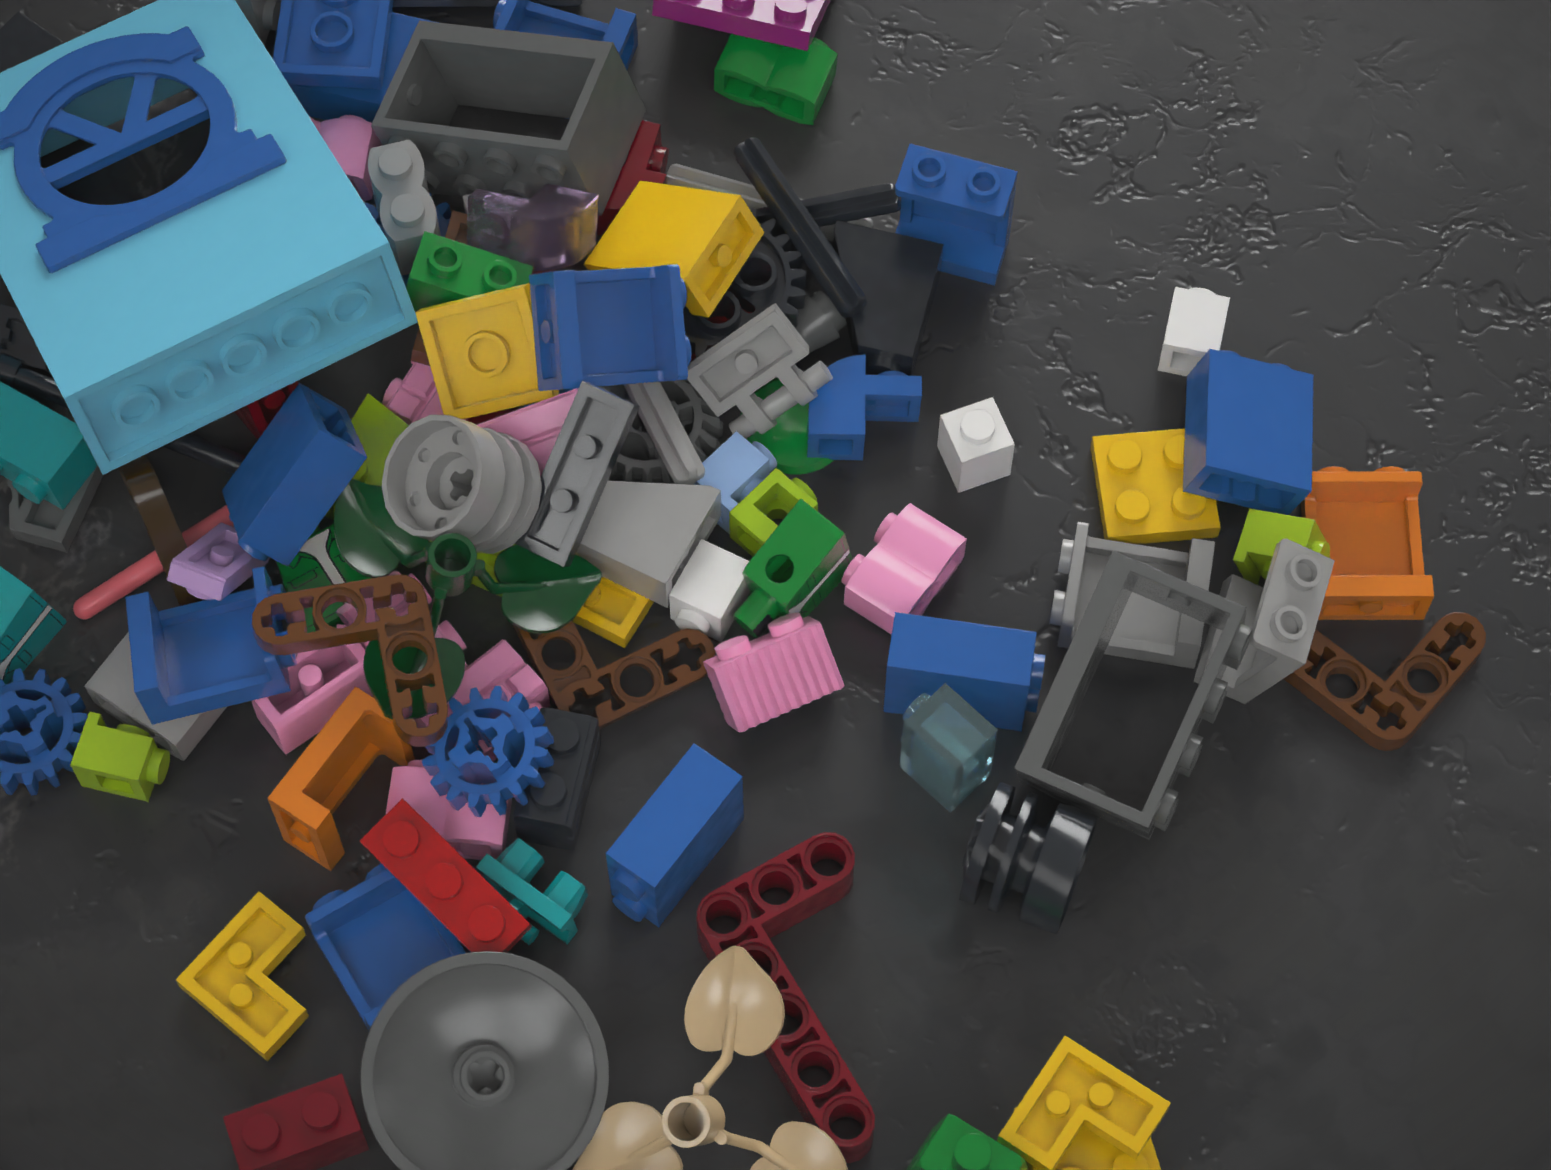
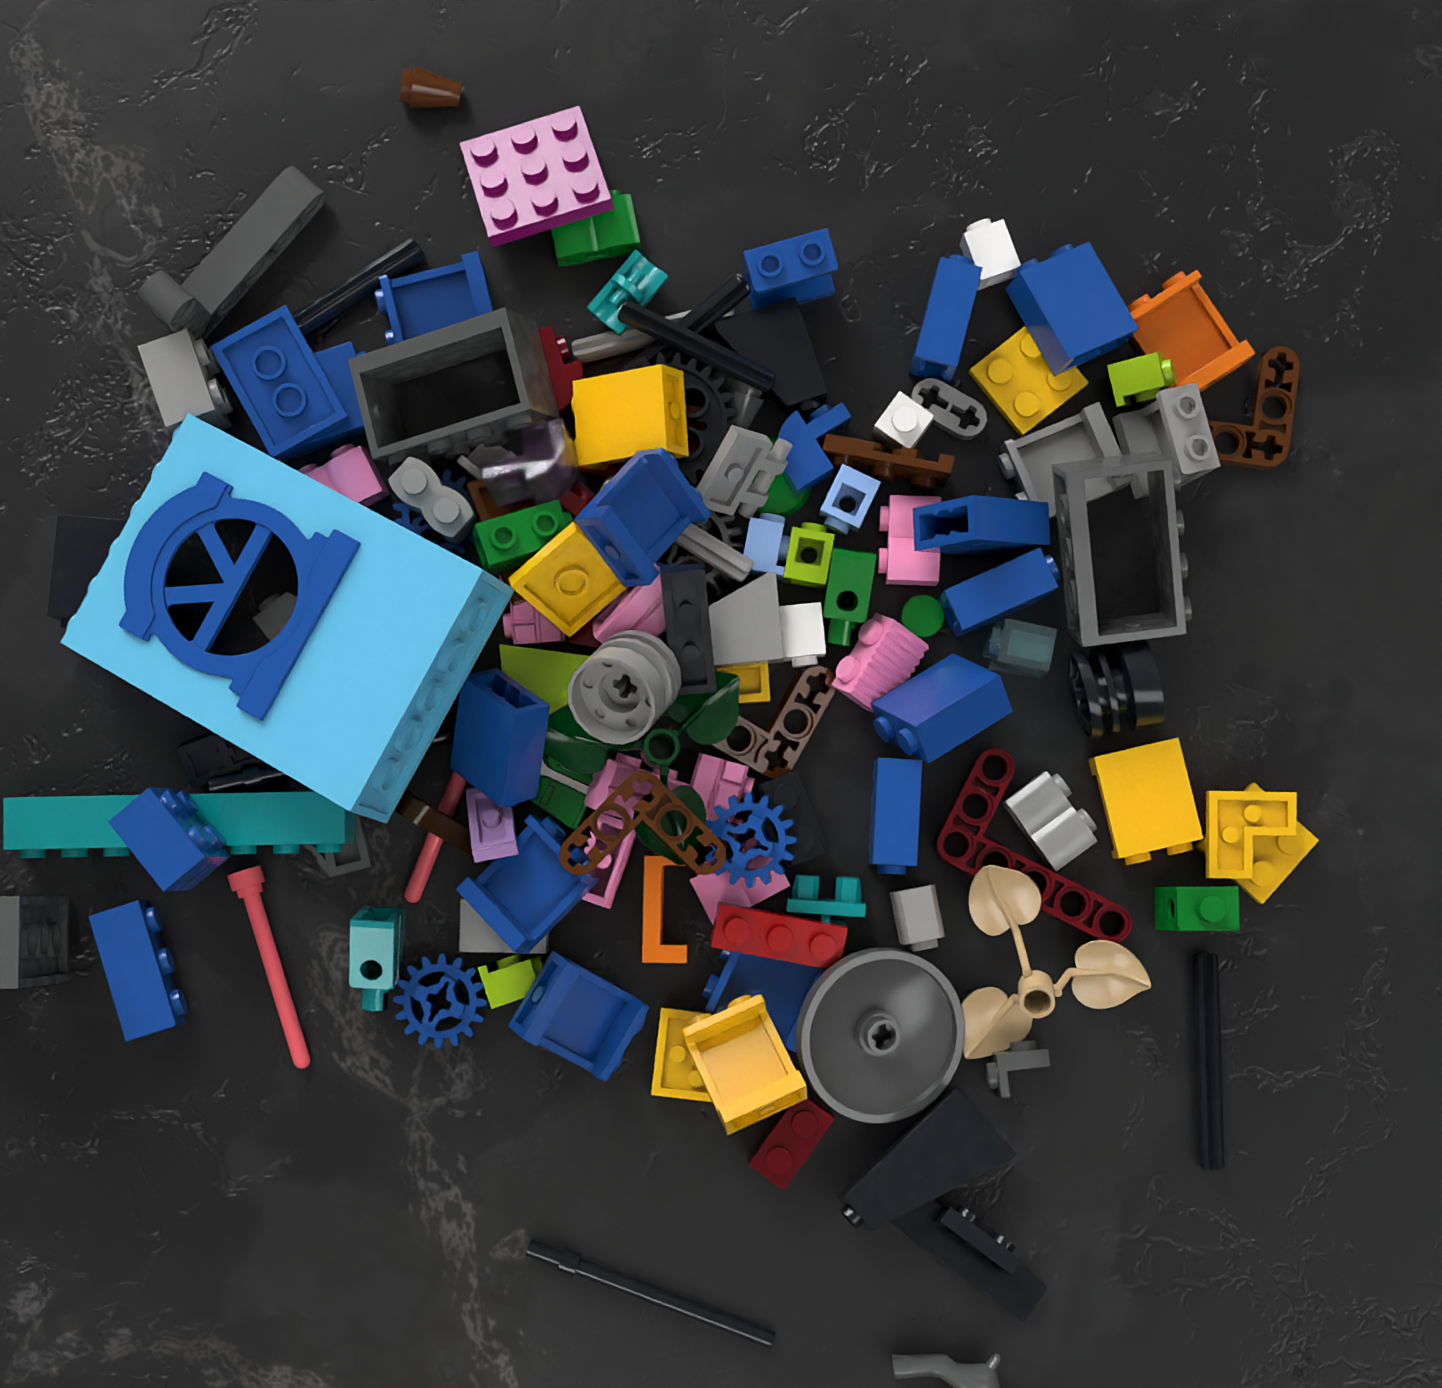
camera: 30 degrees left, 20 degrees up
none -> blue panel [508,950,649,1082]
none -> teal hips [587,249,669,337]
none -> yellow panel [682,994,808,1135]
none -> light blue brick [819,464,881,535]
none -> reddish brown wing [822,433,955,491]
none -> blue brick [870,653,1013,763]
none -> light grey brick [889,884,945,952]
none -> green tile [901,595,944,639]
none -> blue brick [909,255,983,385]
none -> light grey beam [910,378,987,440]
none -> blue brick [913,495,1050,557]
none -> light grey brick [1001,771,1097,872]
none -> yellow panel [1088,737,1204,865]

